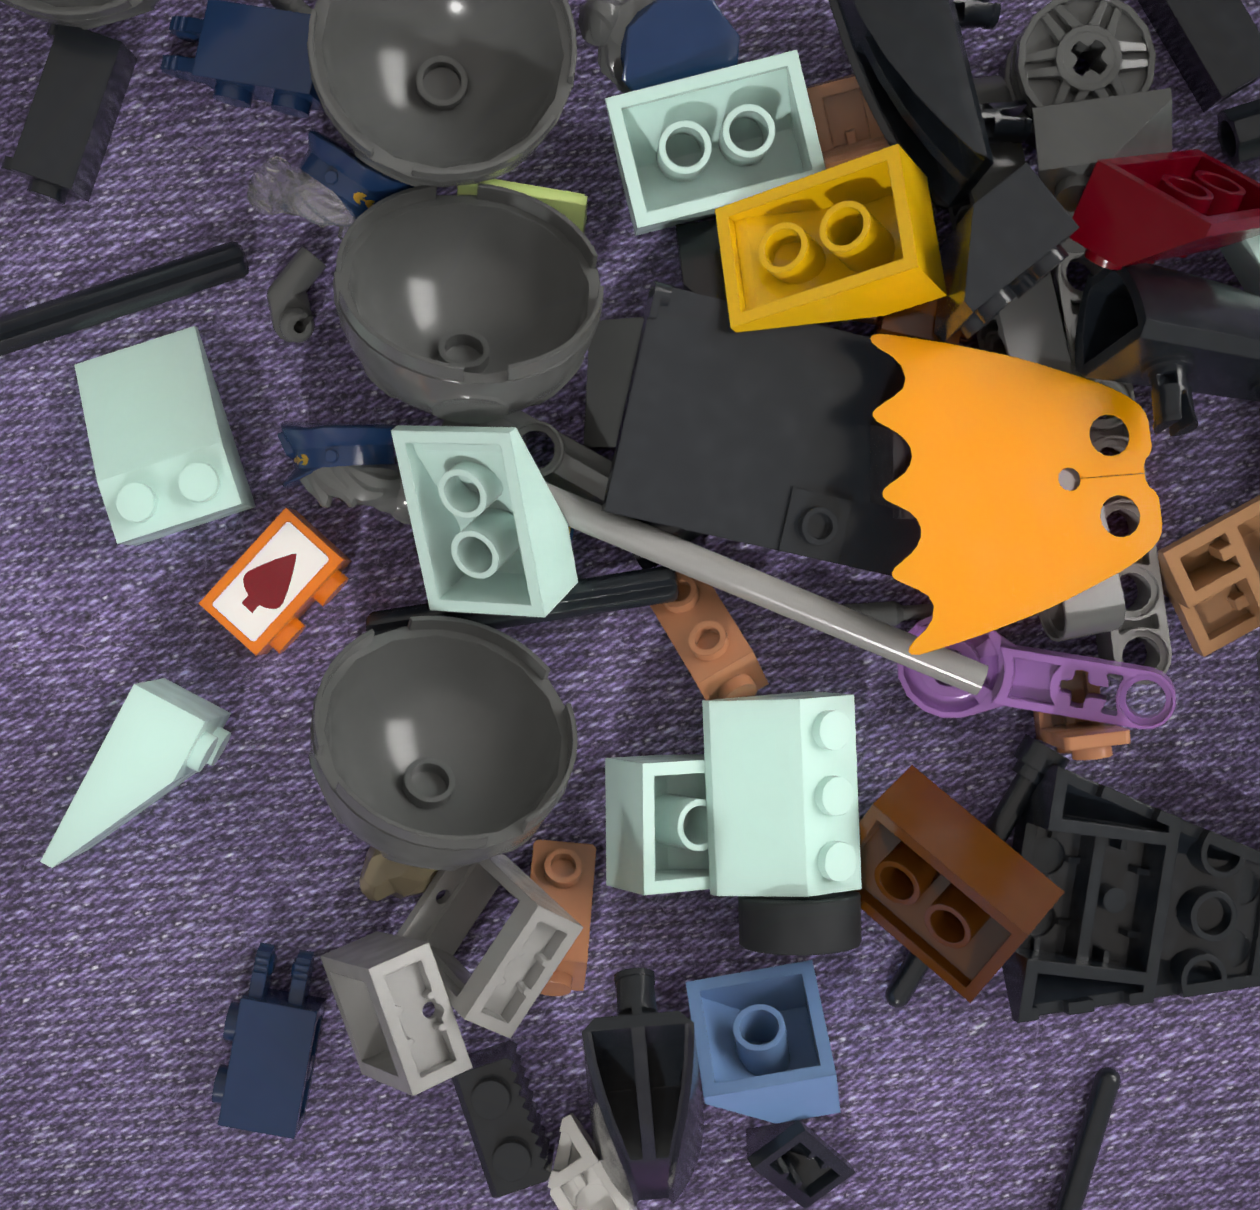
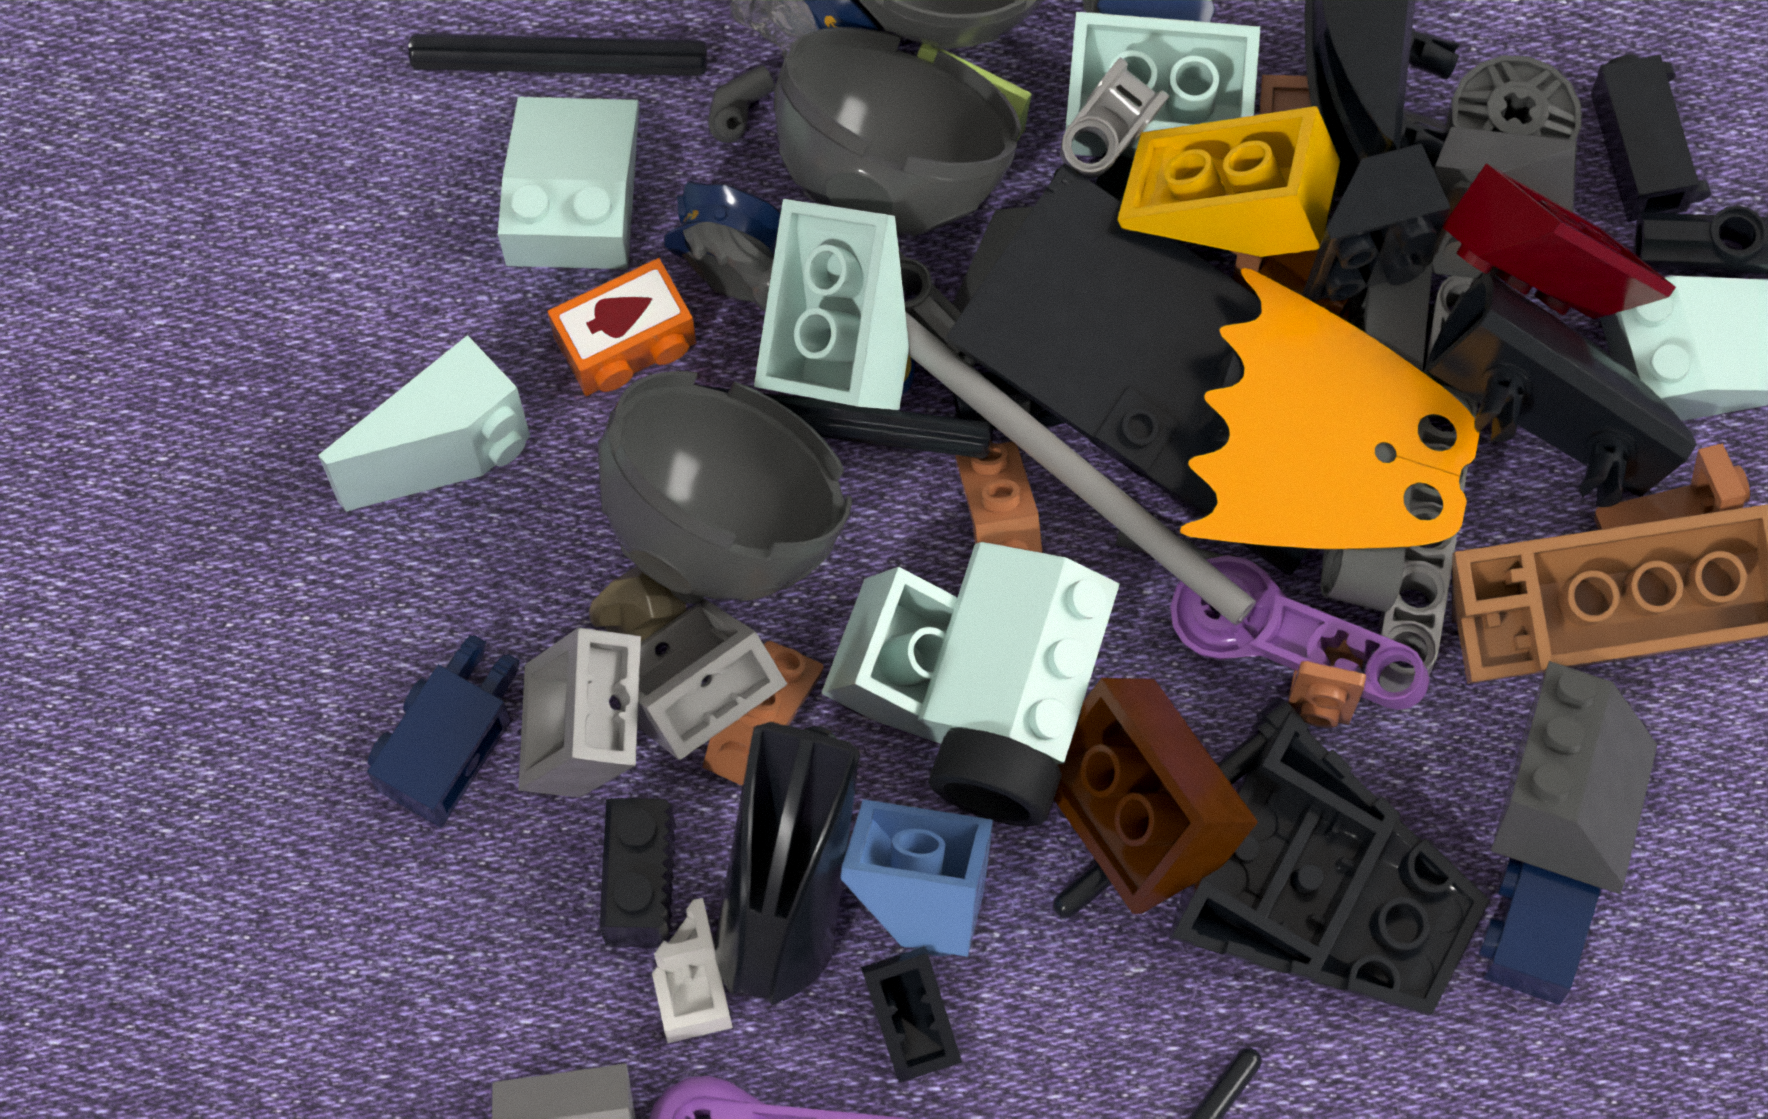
camera: 20 degrees right, 20 degrees down
none -> light grey piece [1060,57,1170,179]

